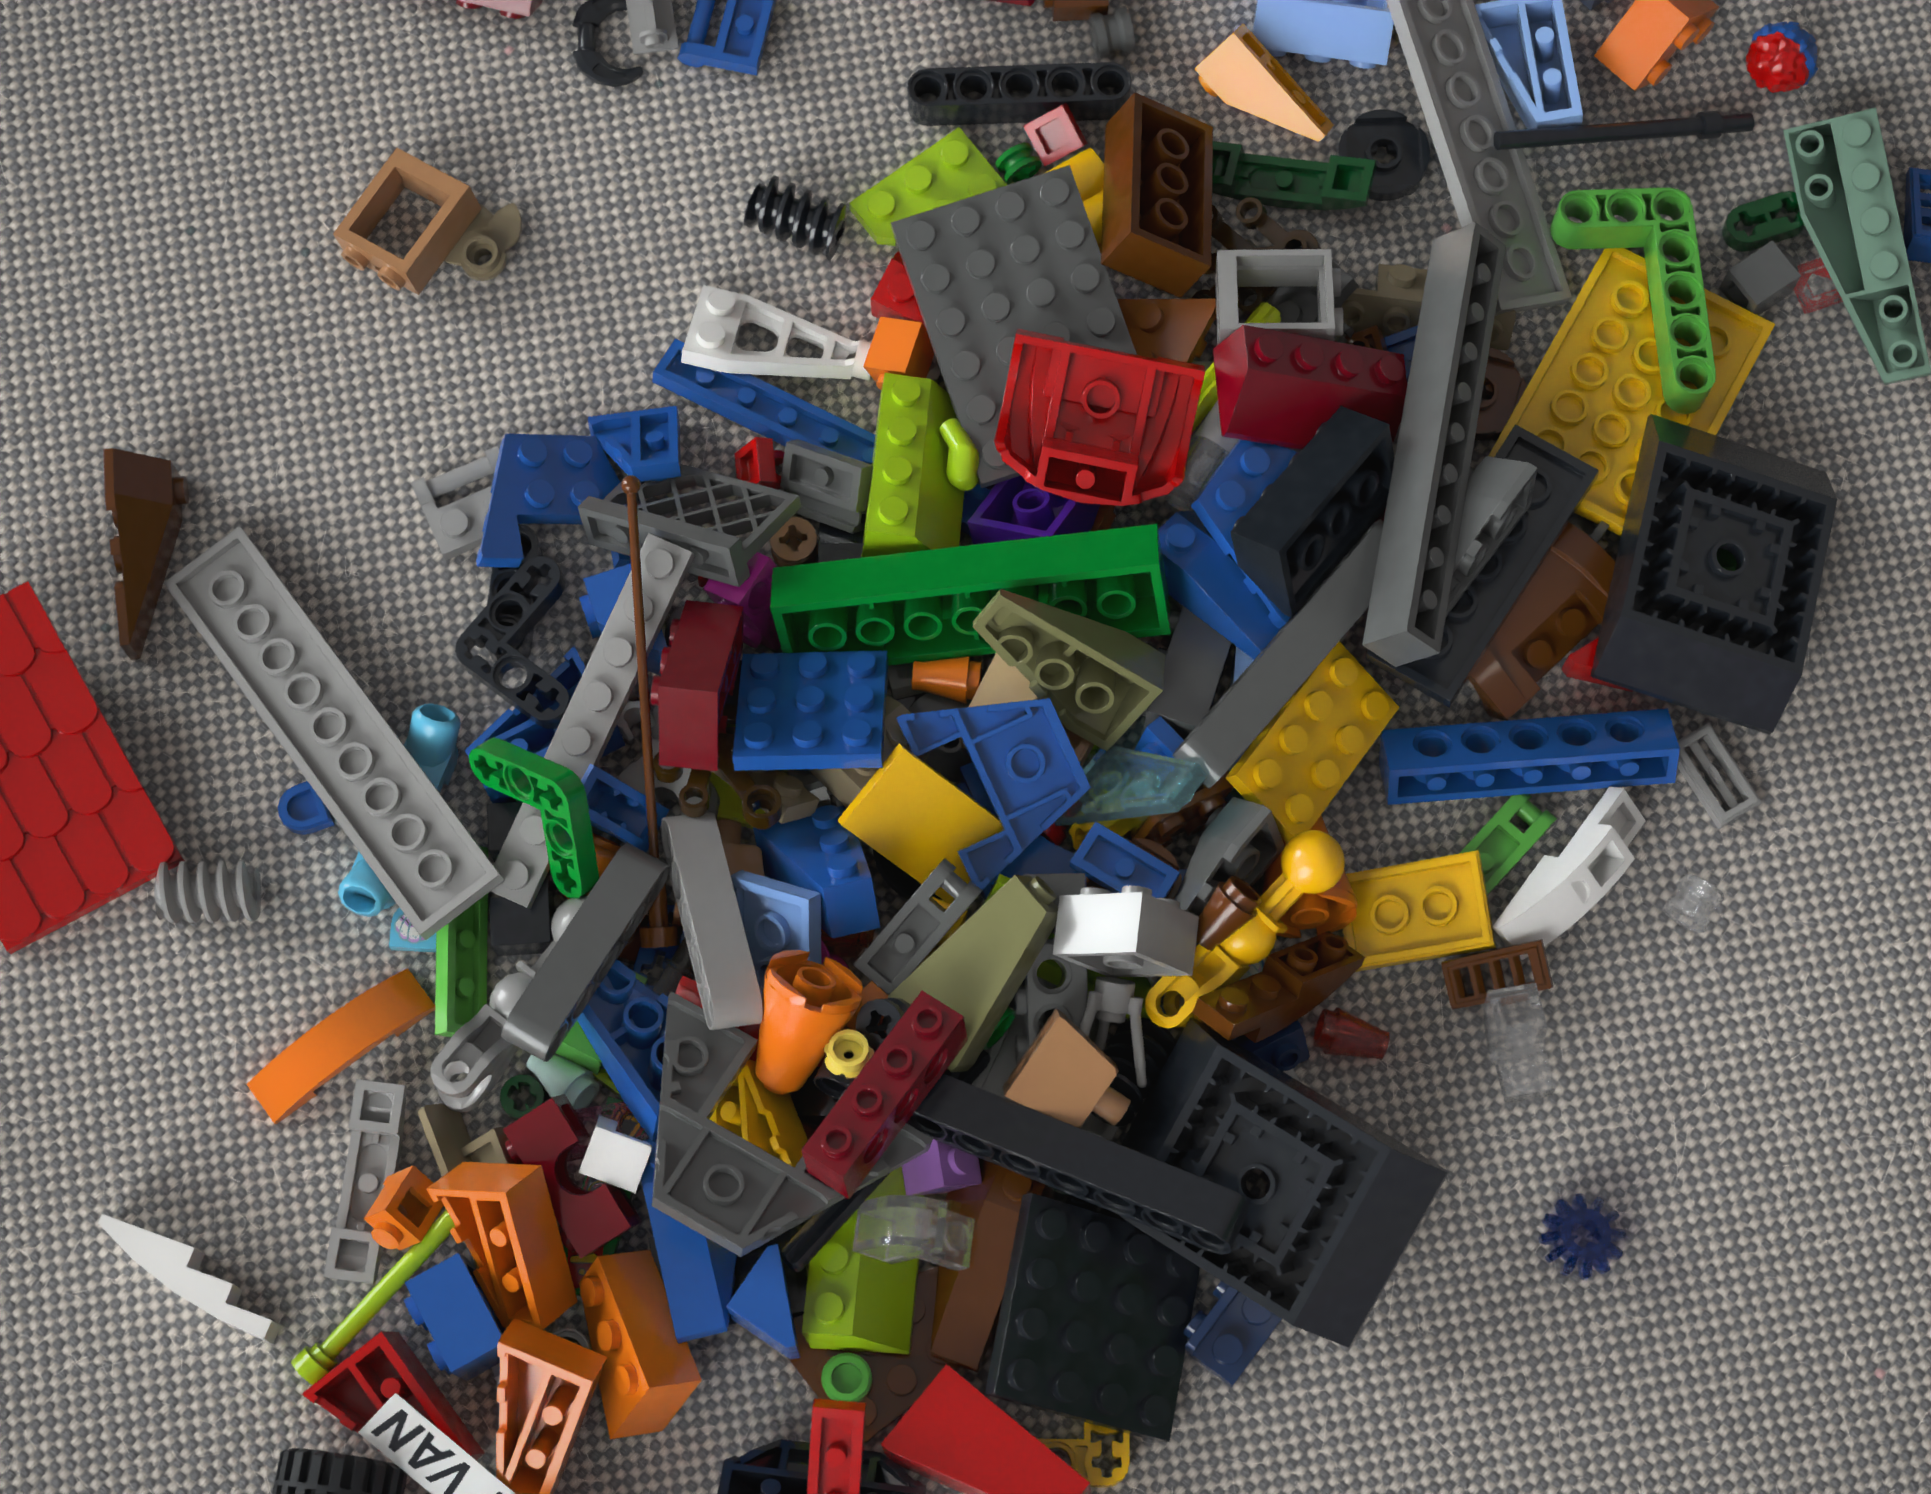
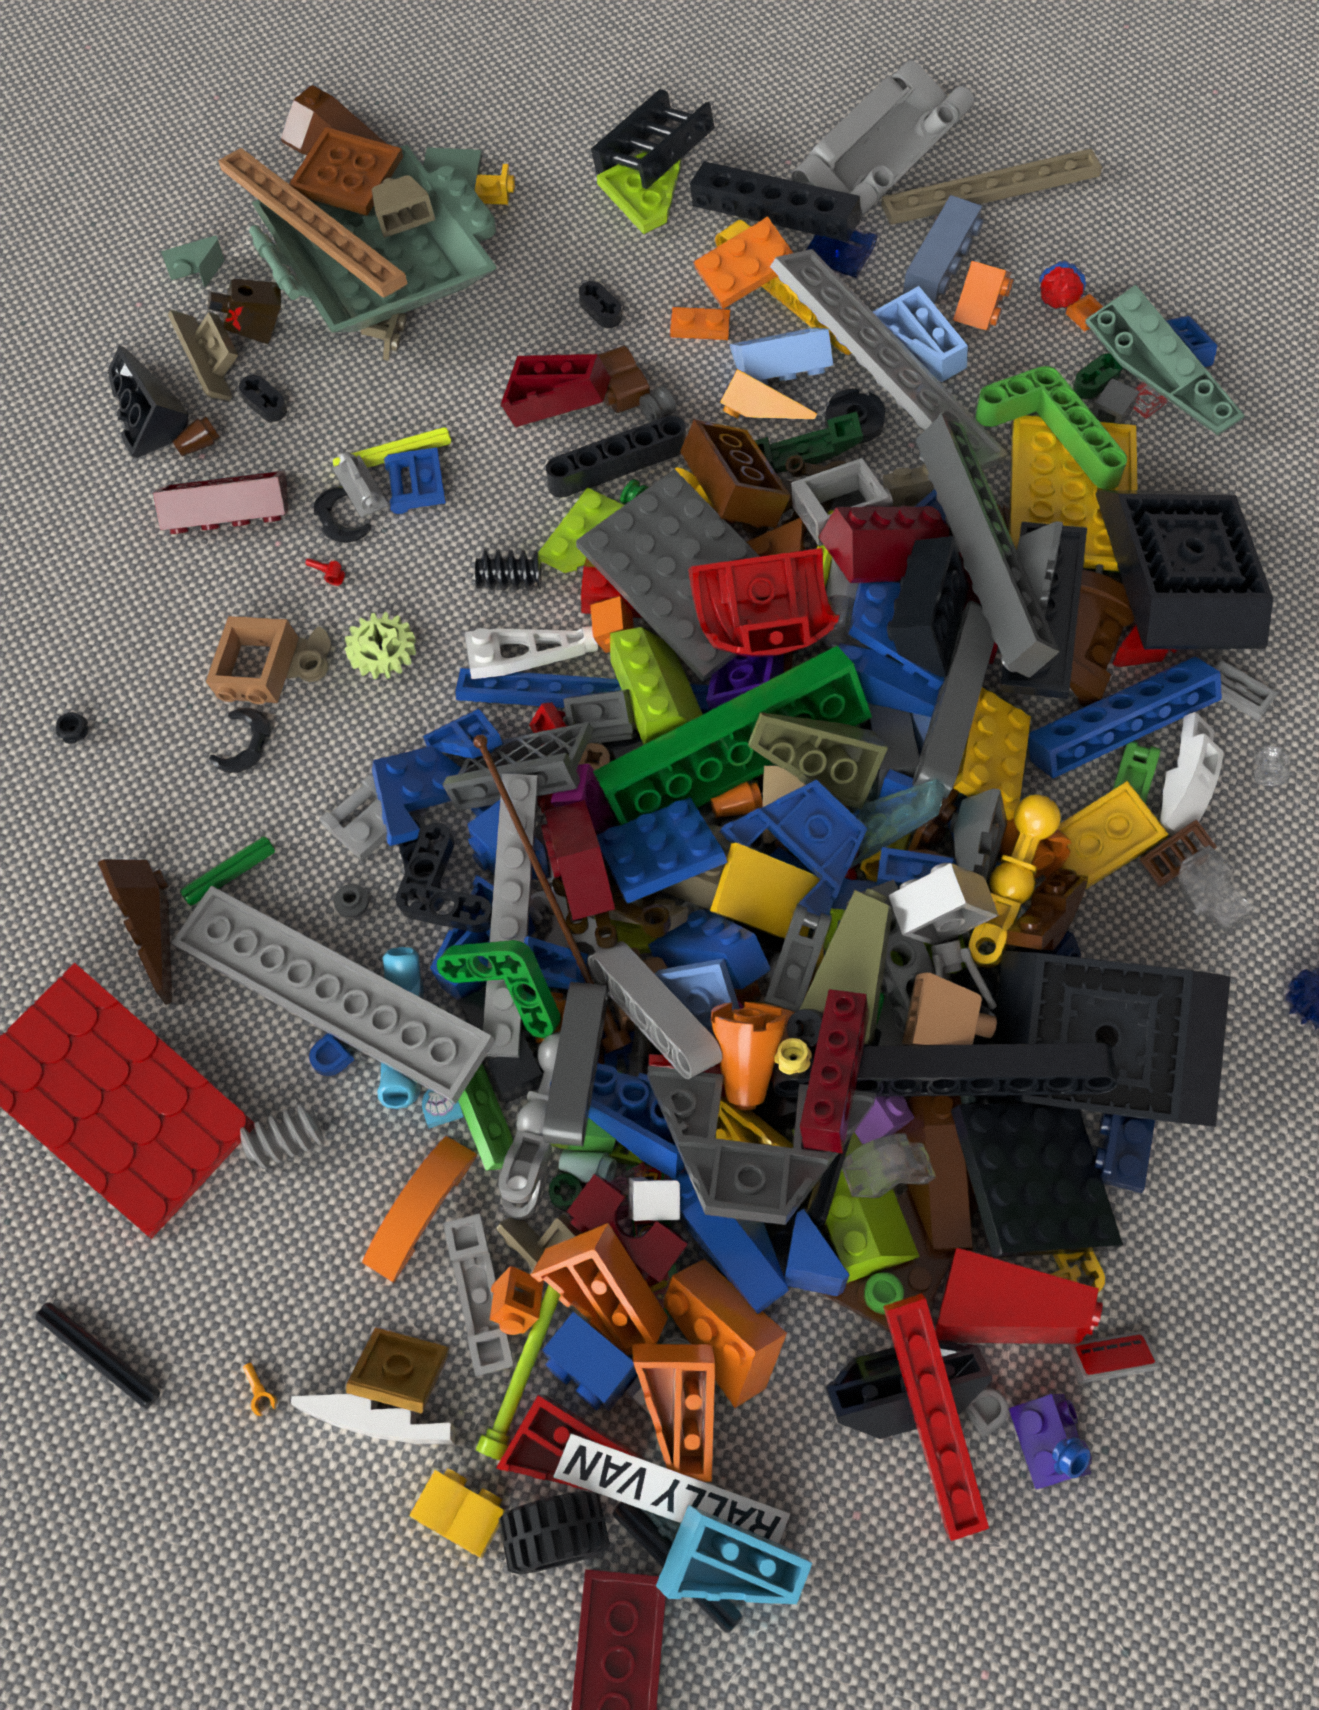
camera: 20 degrees left, 10 degrees down
lime arm [939,418,980,491] -> none
tile [1023,103,1088,167] -> none
reddish brown cone [1196,876,1262,951] -> none
clear red cone [1313,1007,1390,1060] -> none
black bar [1493,111,1754,150] -> none
none -> black plate [56,712,89,744]
none -> green axle [180,836,275,906]
none -> black piece [209,708,271,773]
none -> light orange hand [243,1363,278,1416]
none -> red hand [305,558,345,586]
none -> dark grey plate [334,884,369,918]
none -> yellowish green gear [345,612,416,679]
none -> pearl gold plate [346,1327,449,1413]
none -> yellow brick [409,1468,506,1559]
none -> orange tile [1065,294,1103,332]

